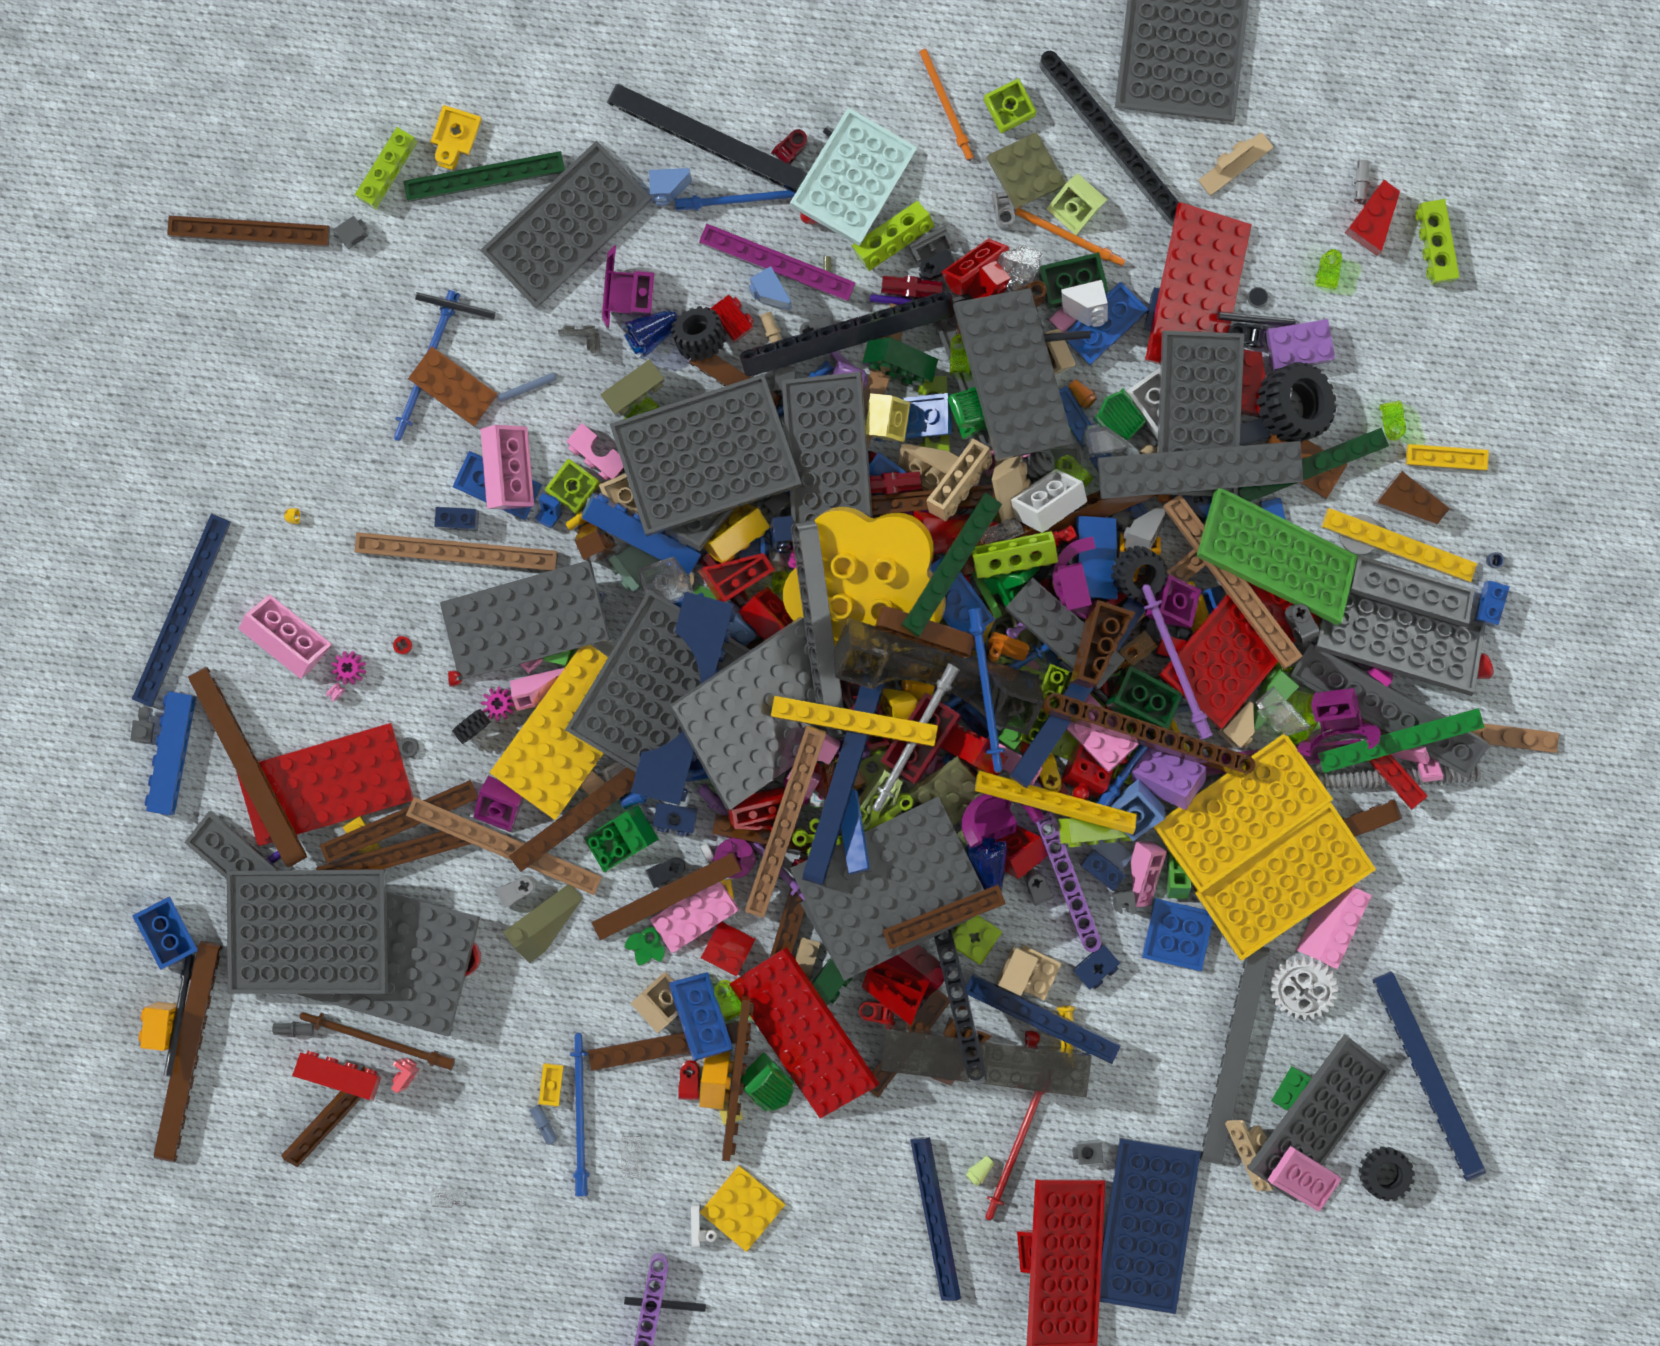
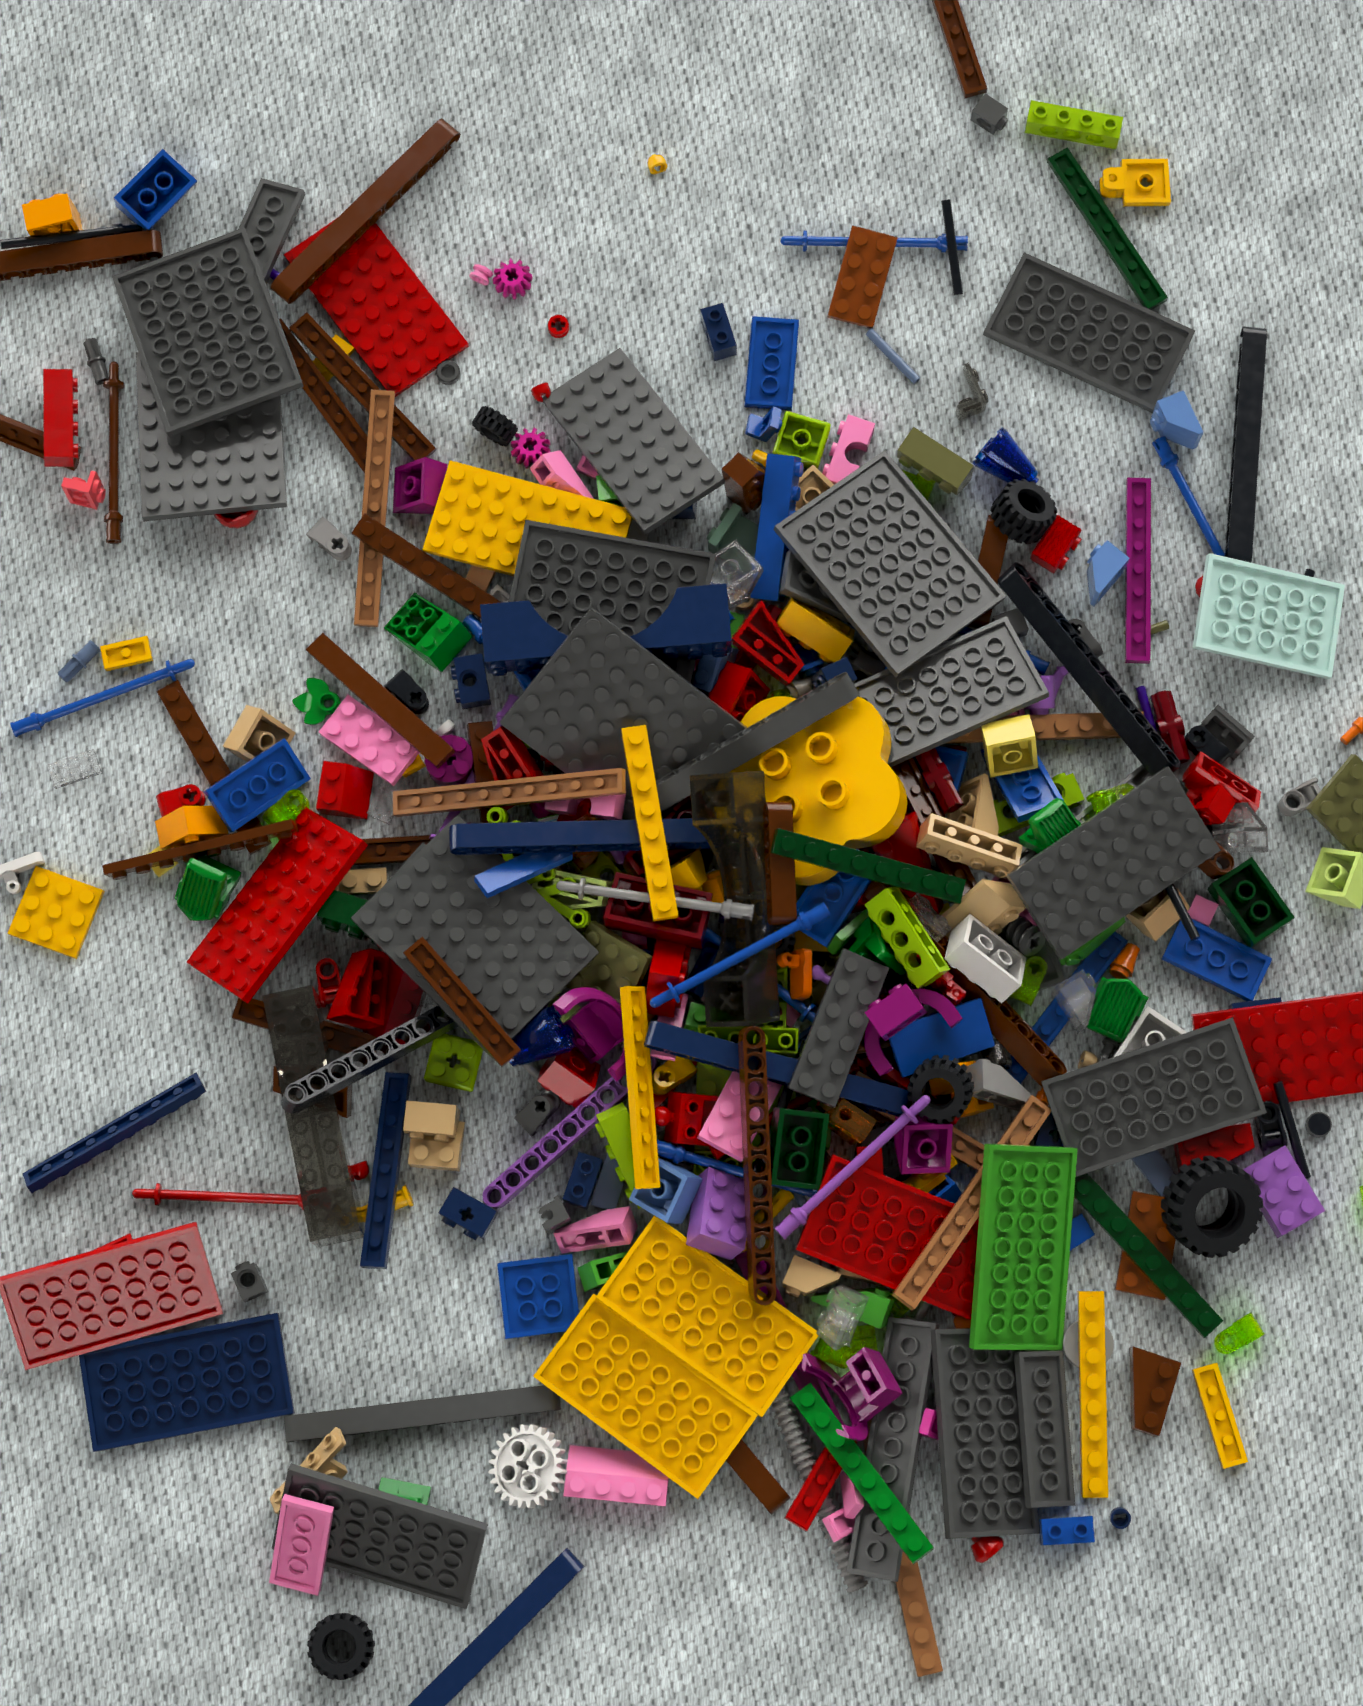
camera: 70 degrees right, 10 degrees down
dark grey plate [130,707,155,743] -> none
dark blue plate [132,513,231,707] -> none
blue brick [144,691,197,815] -> none
bright pink slope [238,594,332,679] -> none
medium nougat plate [354,532,558,571] -> none
bright pink slope [480,425,534,509] -> none
olive wedge [503,885,583,963] -> none
magenta piece [602,245,654,329] -> none
tan pin [760,311,782,343] -> none
dark red piece [771,129,808,164] -> none
lime brick [851,200,935,271] -> none
dark green brick [862,337,939,387] -> none
yellowish green cone [965,1156,995,1186] -> none
orange bar [1015,208,1125,267] -> none
white slope [1062,280,1108,327] -> none
reddish brown wedge [1070,600,1136,688] -> none
dark grey plate [1098,441,1303,499] -> none
dark grey piece [1285,604,1320,645] -> none

